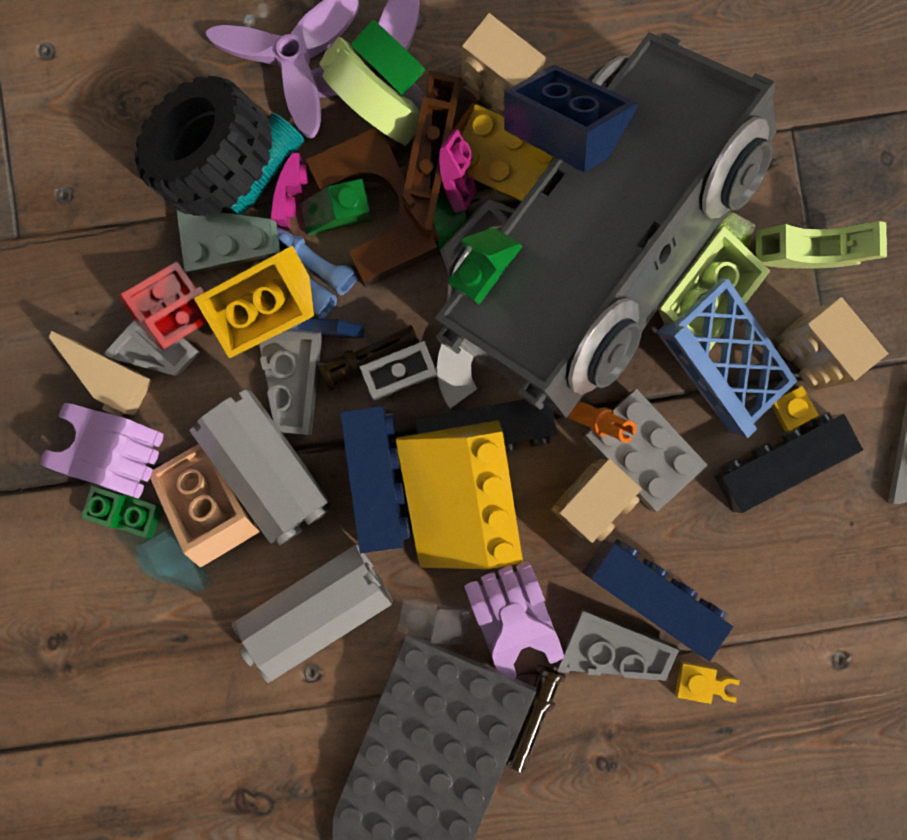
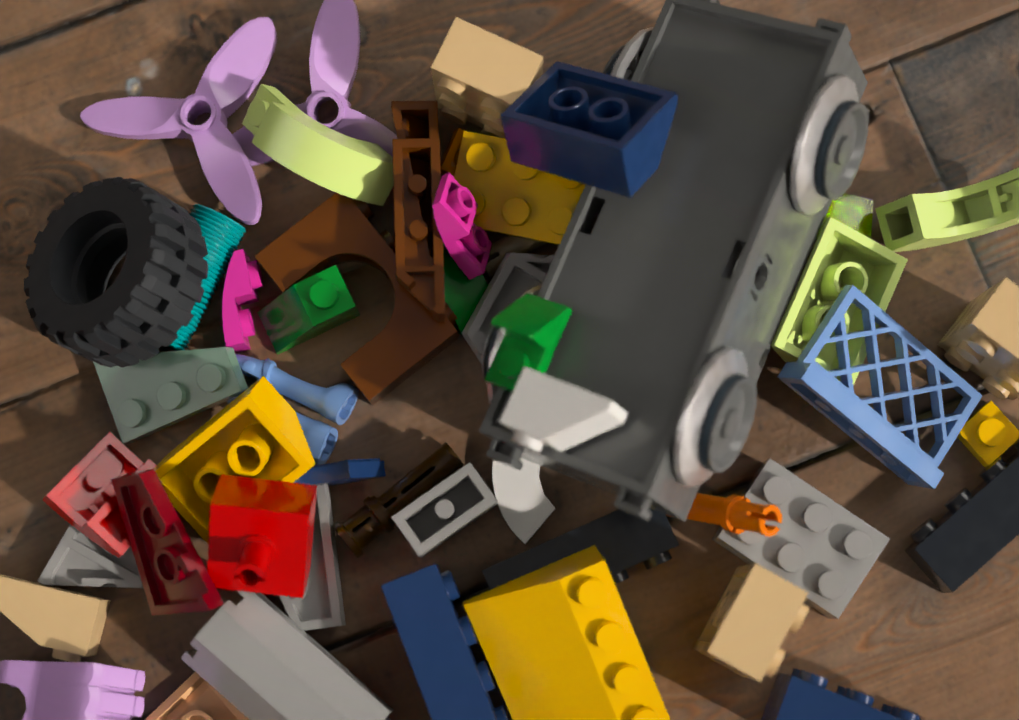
camera: 10 degrees left, 5 degrees down
green slope [350,19,426,96] -> none
none -> dark red wing [111,469,224,616]
none -> red brick [207,474,317,598]
none -> white slope [499,367,628,453]

